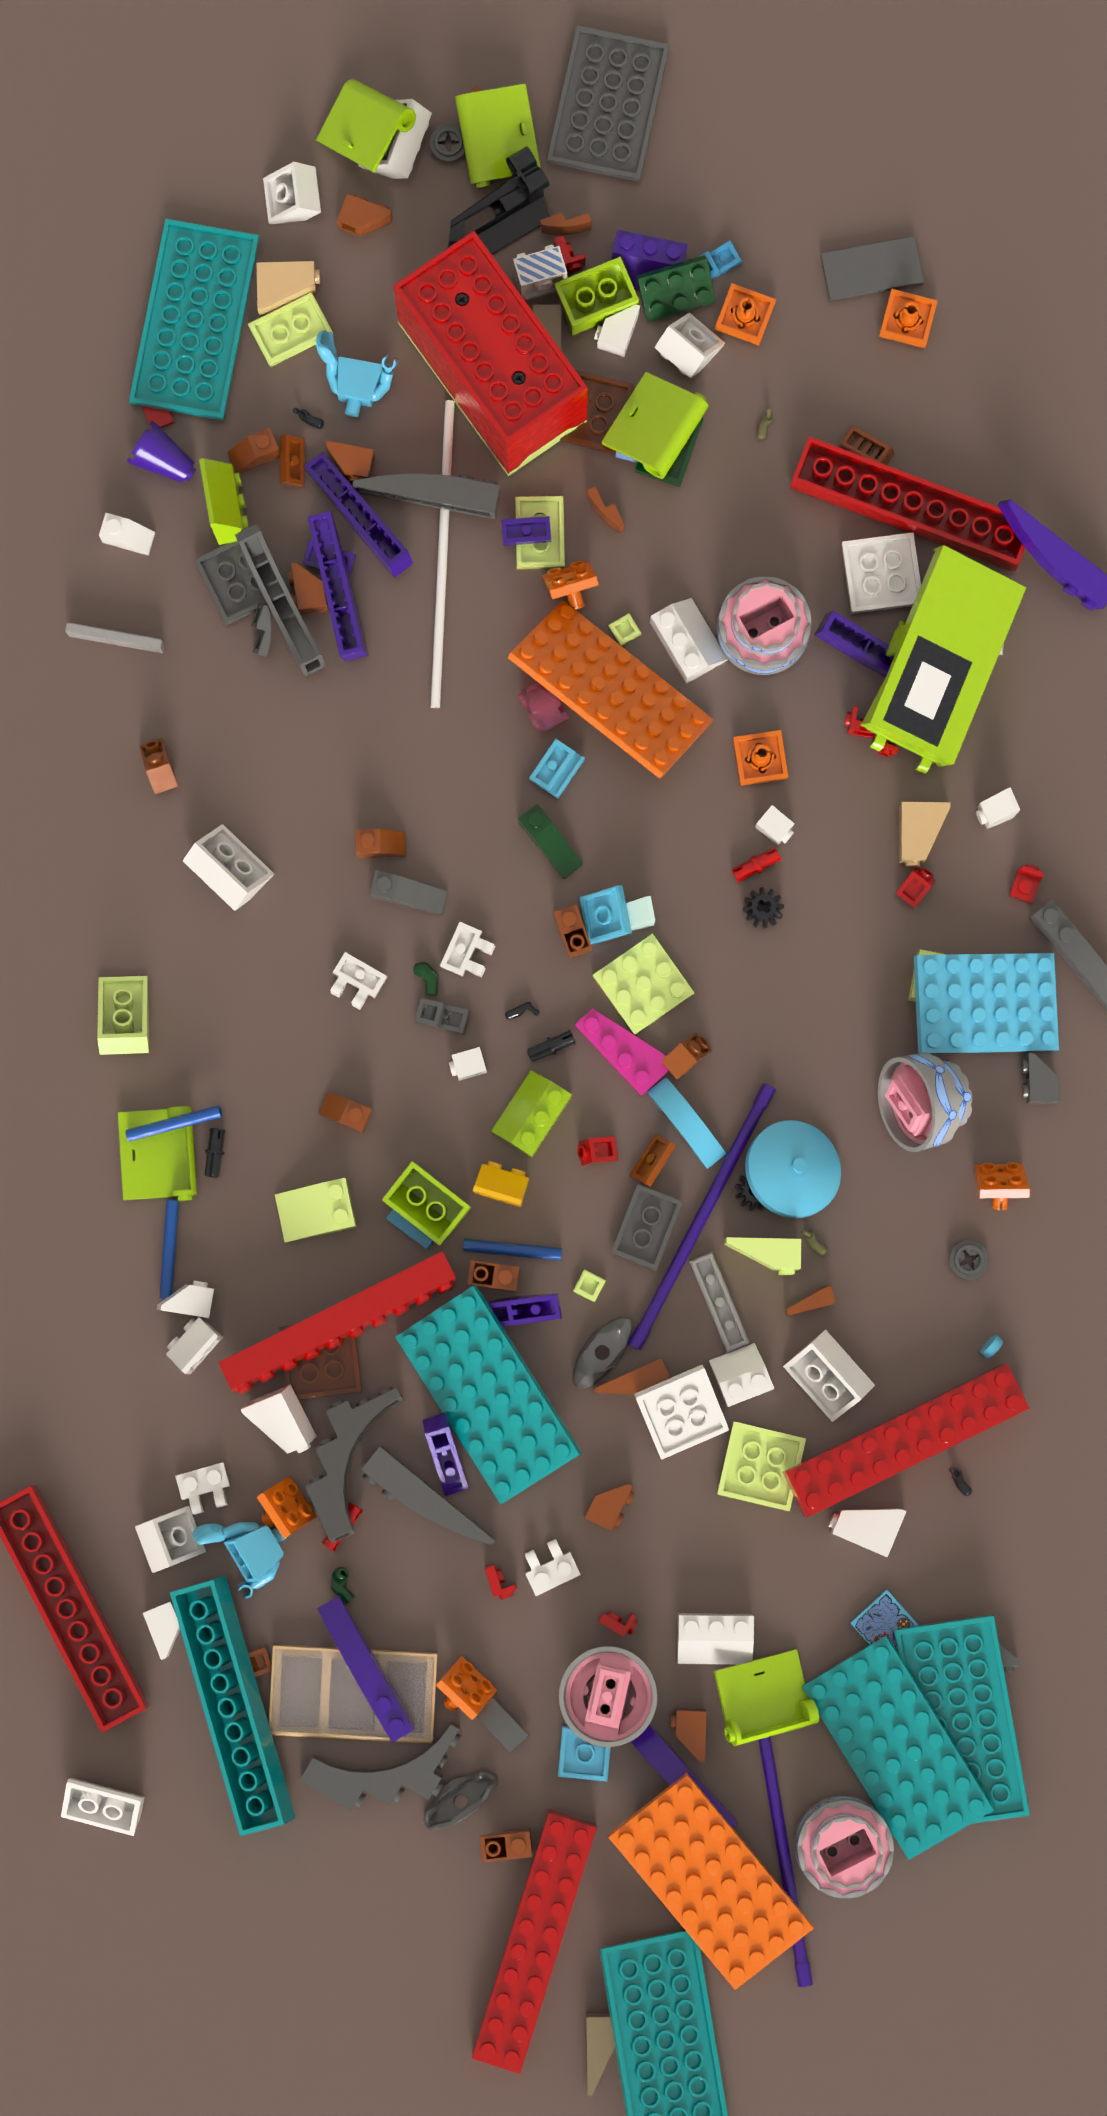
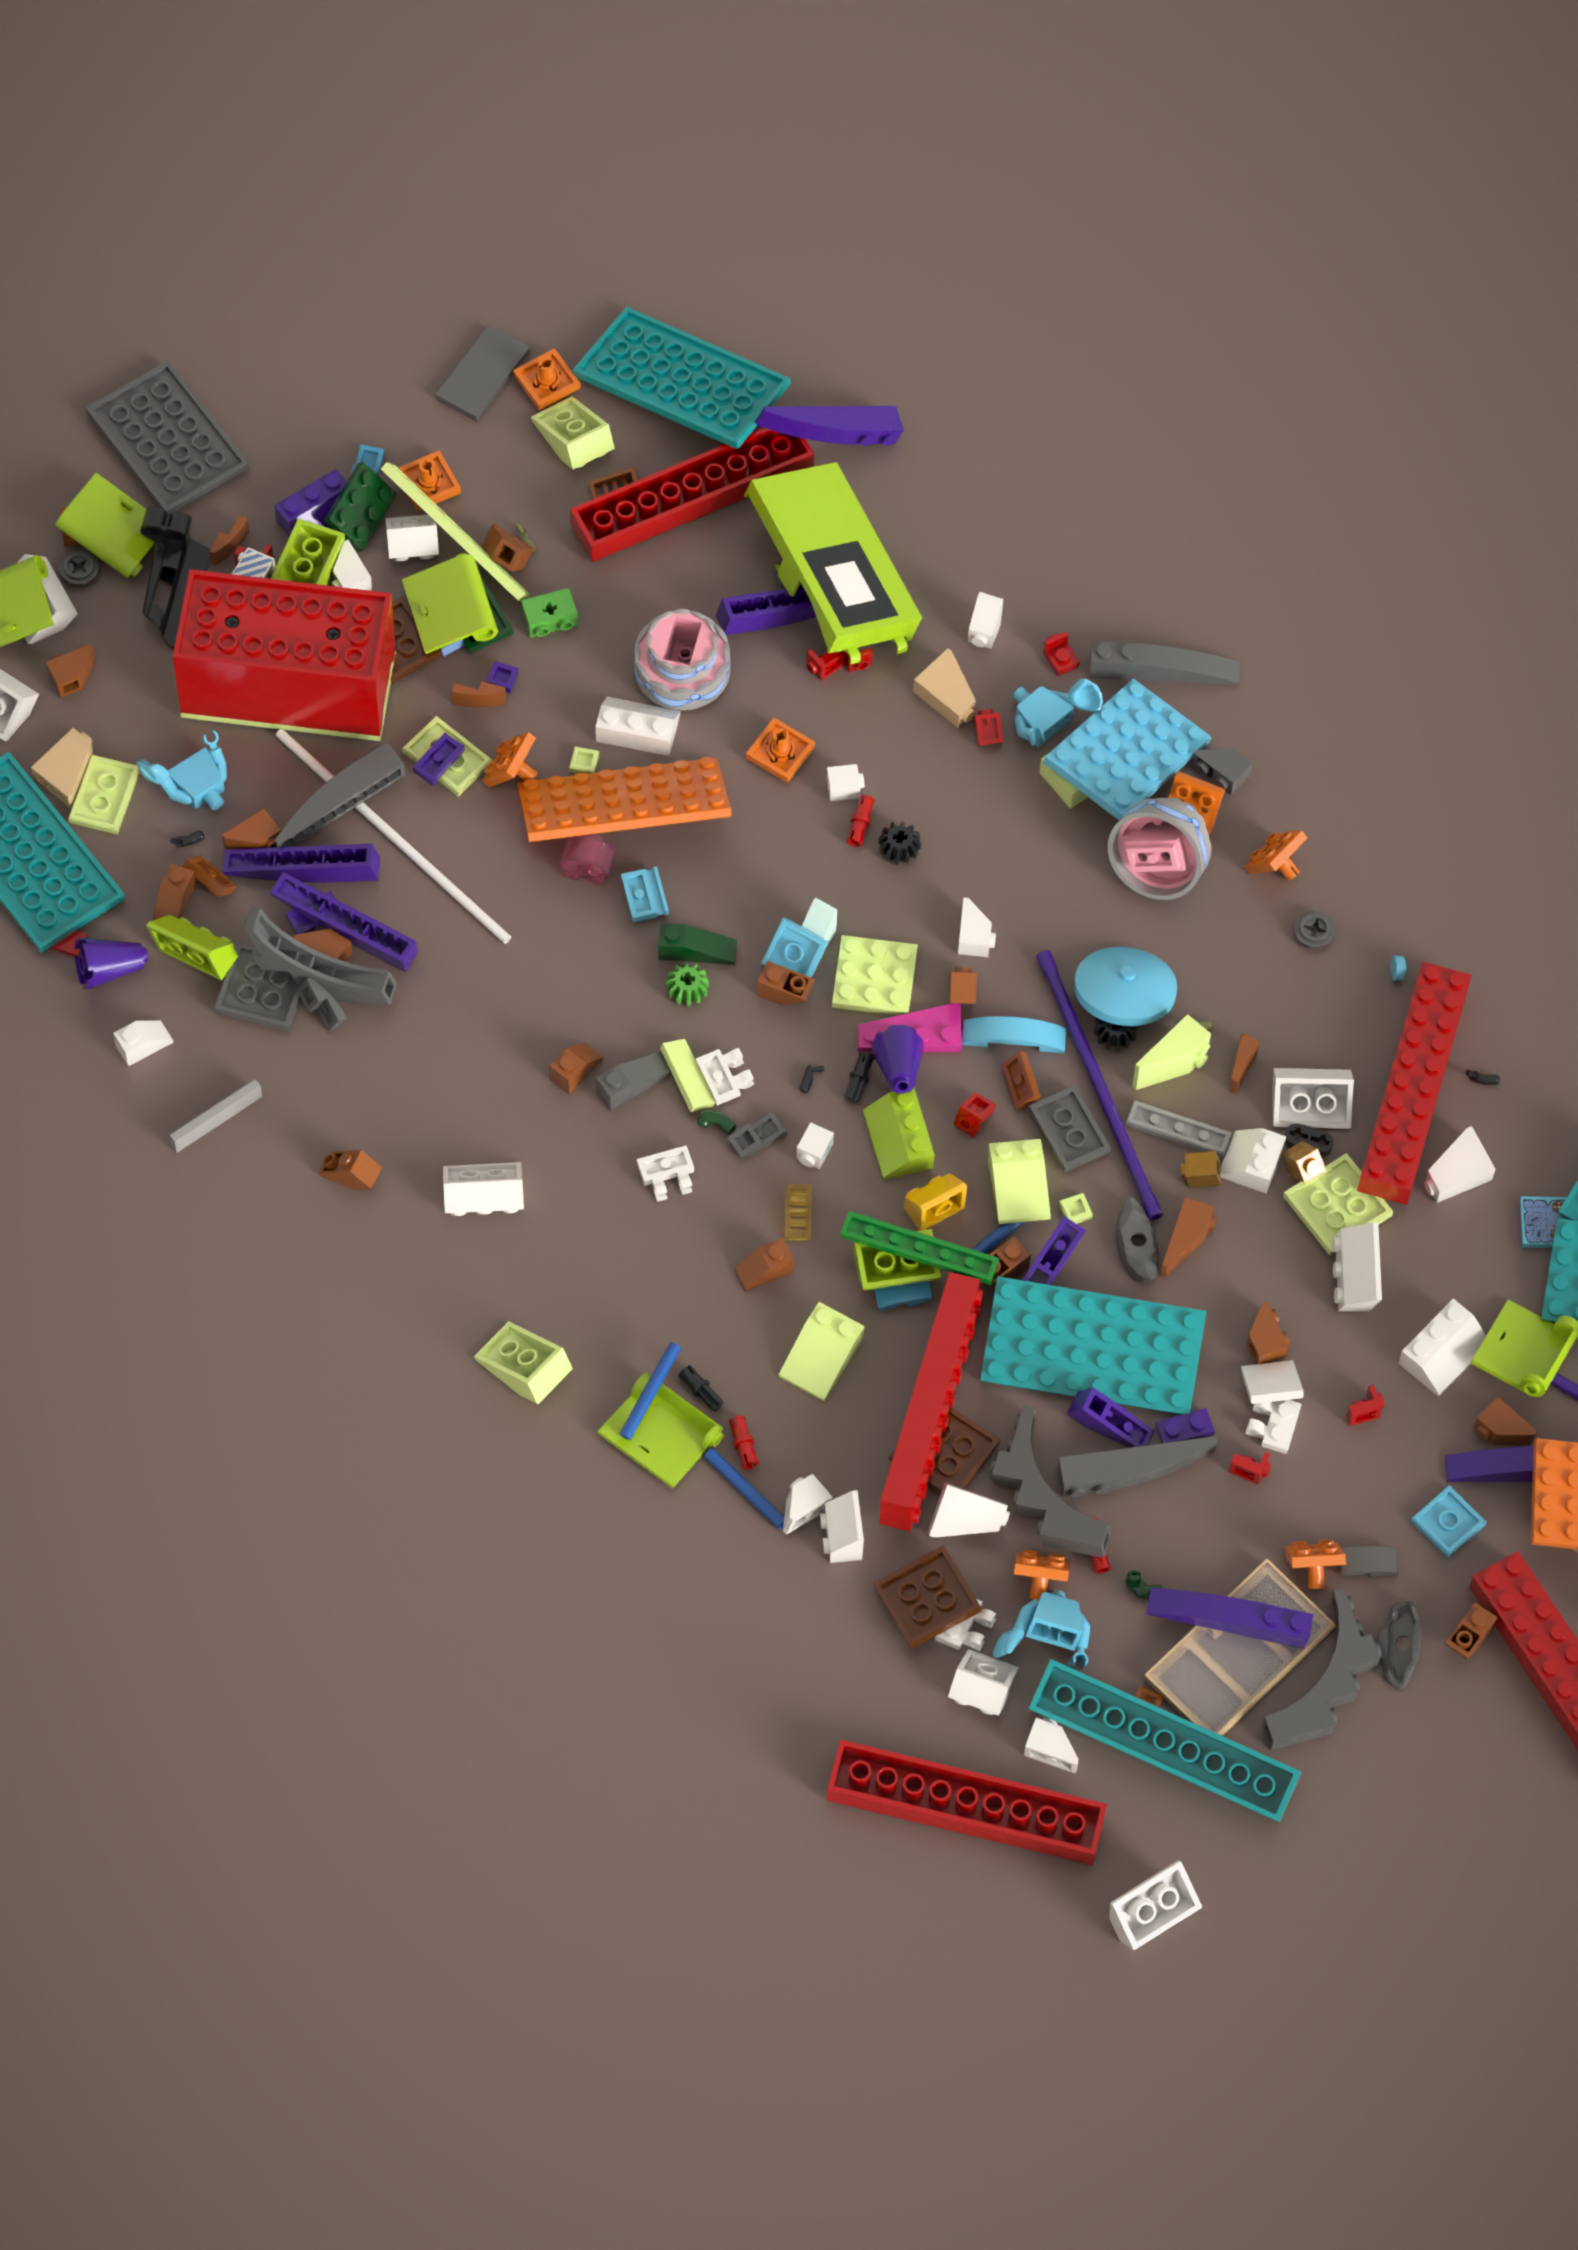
camera: 50 degrees left, 20 degrees down
bright pink piece [559,1646,658,1747] -> none
white plate [634,1365,729,1460] -> none
white plate [841,532,921,614] -> none
none -> yellowish green tile [381,462,531,602]
none -> dark orange slope [482,523,534,571]
none -> dark purple plate [486,661,519,693]
none -> bright green brick [521,588,578,638]
none -> yellowish green slope [531,396,615,470]
none -> teal plate [573,306,791,449]
none -> yellowish green tile [660,1039,716,1112]
none -> bright green gear [666,962,709,1007]
none -> red pin [729,1415,759,1470]
none -> clear yellow slope [784,1184,812,1240]
none -> green plate [840,1211,999,1285]
none -> dark purple cone [872,1025,924,1094]
none -> reddish brown plate [873,1545,982,1650]
none -> white slope [958,897,996,957]
none -> yellowish green slope [988,1139,1051,1224]
none -> medium azure torso [1012,678,1103,748]
none -> dark purple plate [1155,1408,1215,1443]
none -> orange plate [1168,771,1225,835]
none -> pearl gold brick [1181,1151,1221,1188]
none -> white tile [1241,1360,1303,1404]
none -> pearl gold brick [1281,1141,1326,1183]
none -> black beam [1285,1124,1334,1157]
none -> white slope [1332,1222,1382,1312]

